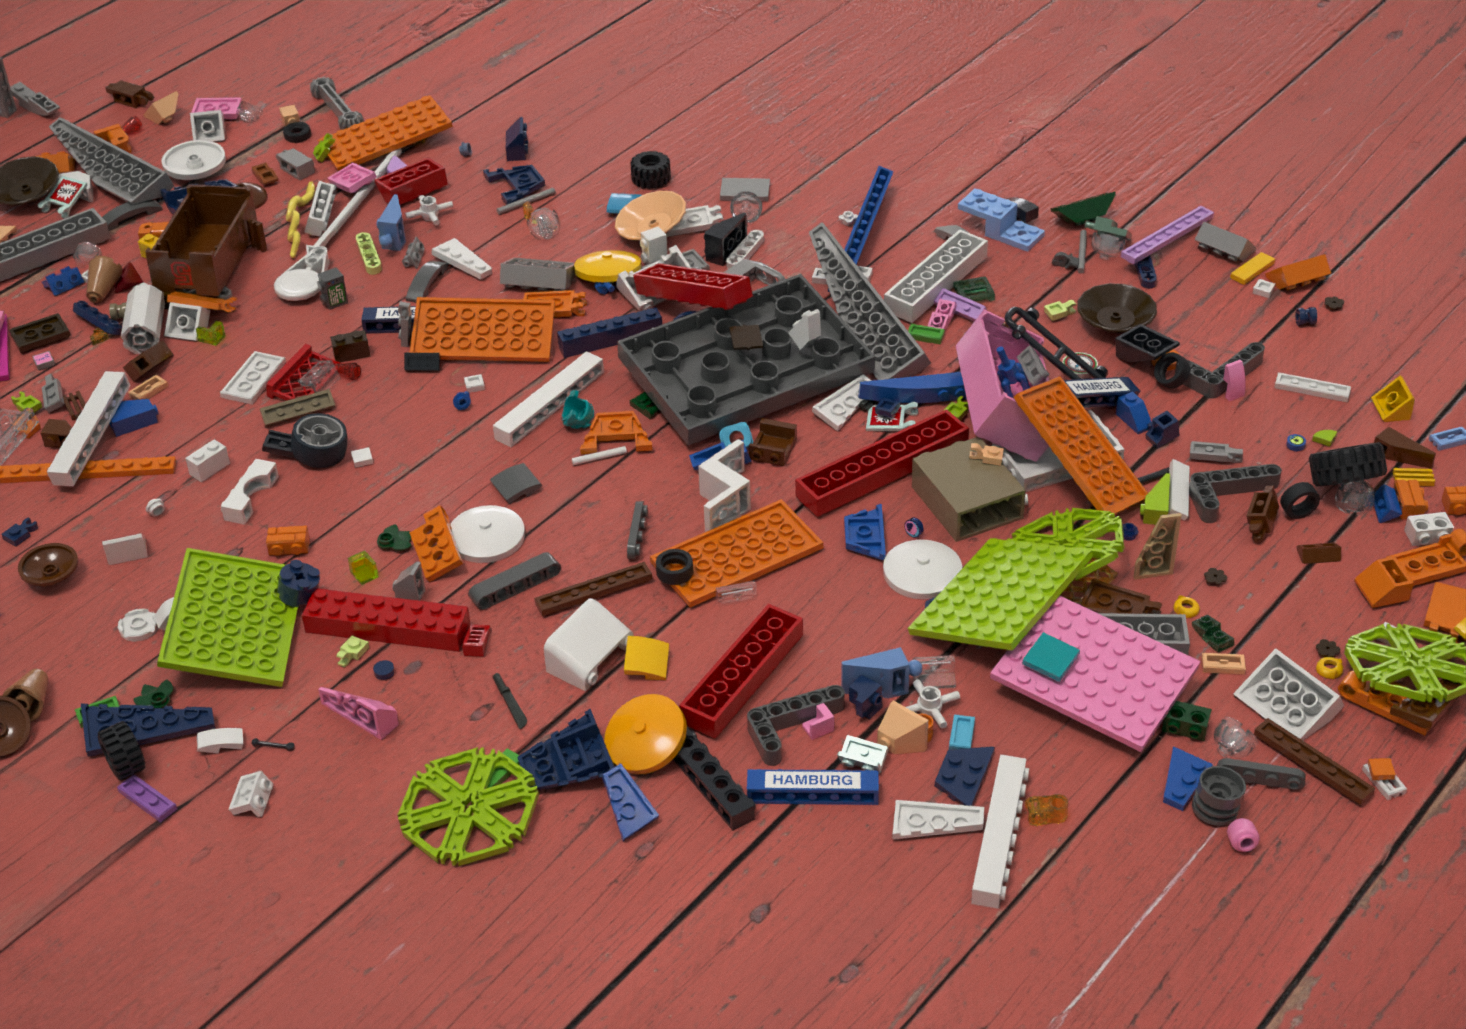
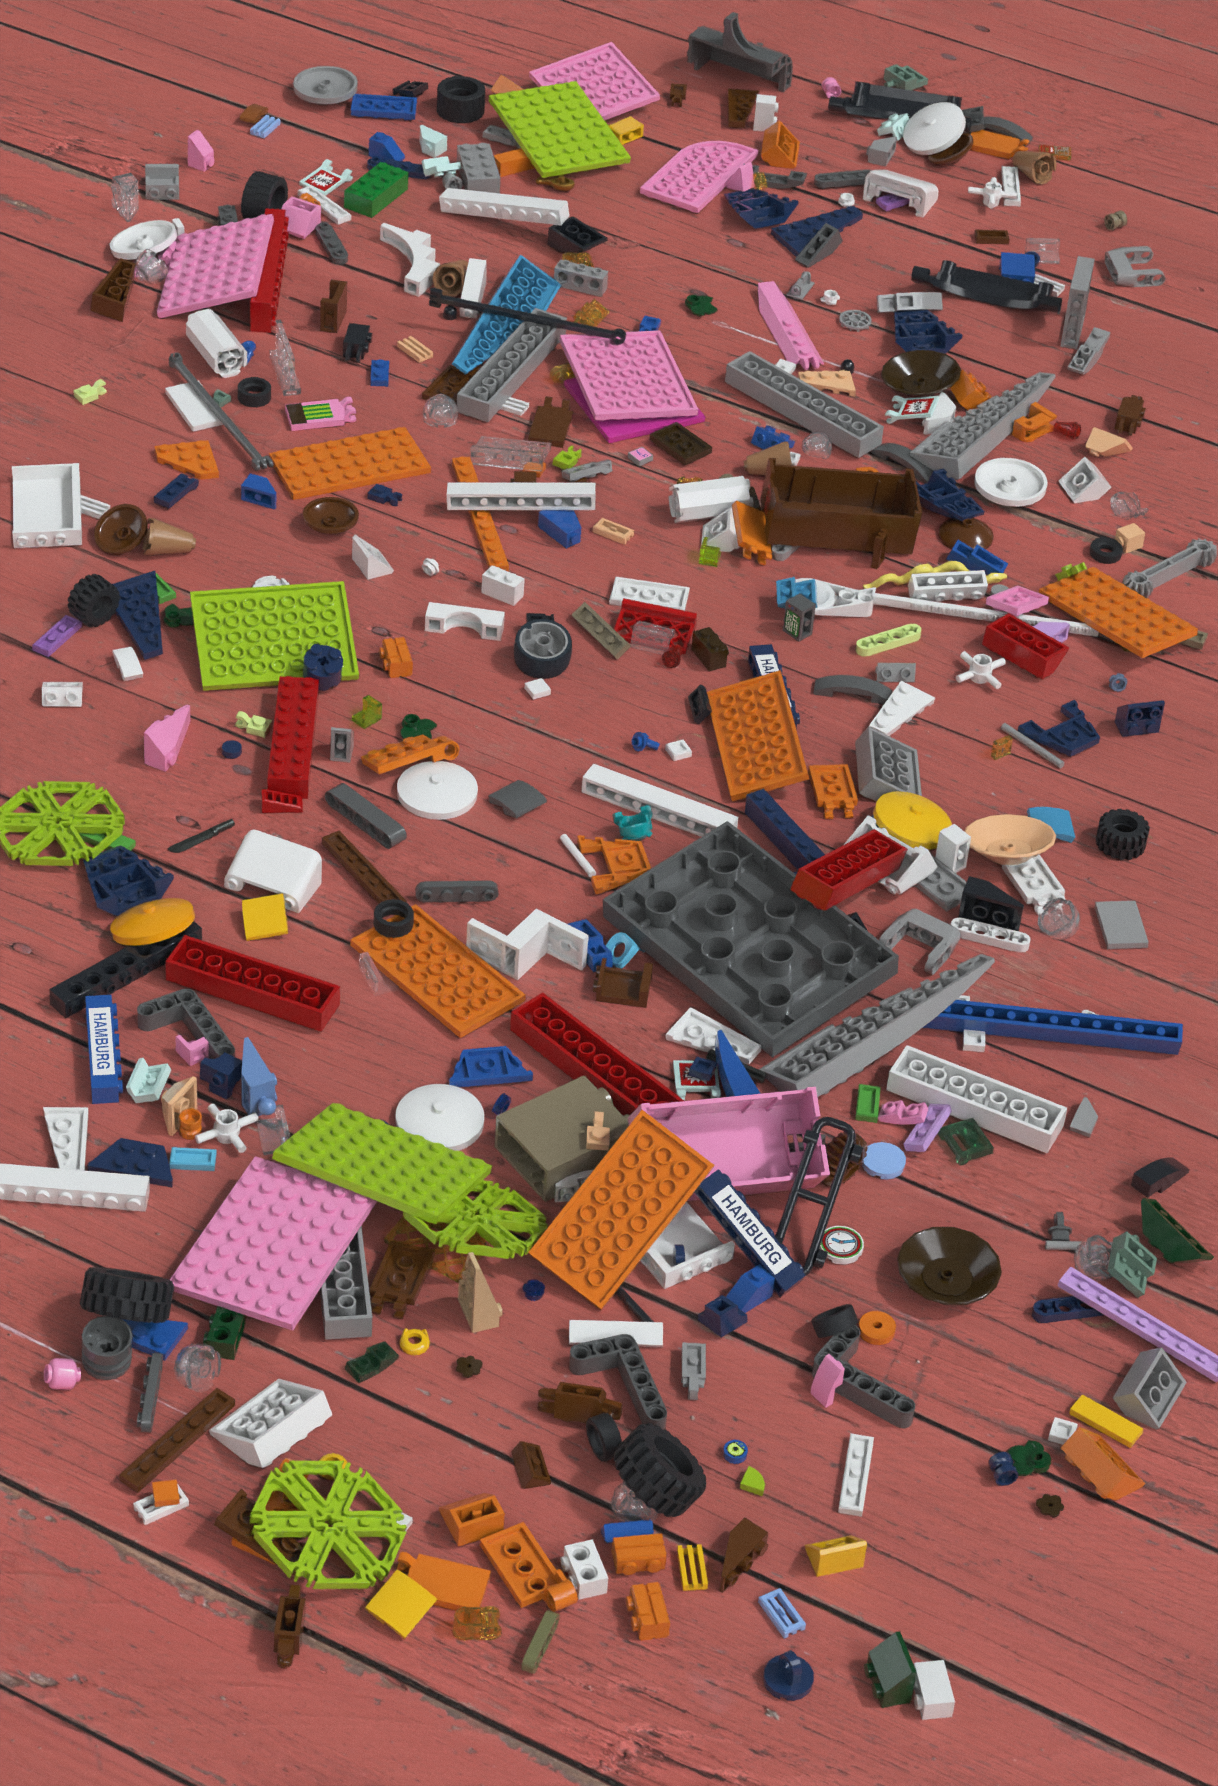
camera: 75 degrees right, 0 degrees up
dark blue plate [72,301,122,335] -> none
reddish brown slope [123,340,173,382] -> none
bright pink plate [191,98,242,120] -> none
black hinge [251,738,295,751] -> none
dark orange slope [252,163,279,185] -> none
light grey brick [276,148,315,181] -> none
medium blue slope [376,194,406,251] -> none
light grey hinge [398,301,412,347] -> none
clear cylinder [527,208,560,241] -> none
blue wing [602,763,659,841] -> none
dark brown piece [729,324,763,351] -> none
white slope [789,309,821,350] -> none
light blue bracket [958,188,1045,252] -> none
blue plant [996,346,1030,399] -> none
light grey plate [1017,345,1049,386] -> none
teal tile [1022,632,1080,682] -> none
clear yellow piece [1024,794,1068,826] -> none
yellowish green plate [1044,300,1076,321] -> none
black slope [1115,324,1180,362] -> none
lime slope [1140,473,1170,525] -> none
light nougat tile [1201,653,1246,675] -> none
dark brown plant [1316,639,1340,657] -> none
none -> black tyre [80,1267,174,1323]
none -> dark azure slope [776,577,818,609]
none -> blue slope [946,540,1008,575]
none -> dark green plate [1006,1440,1051,1476]

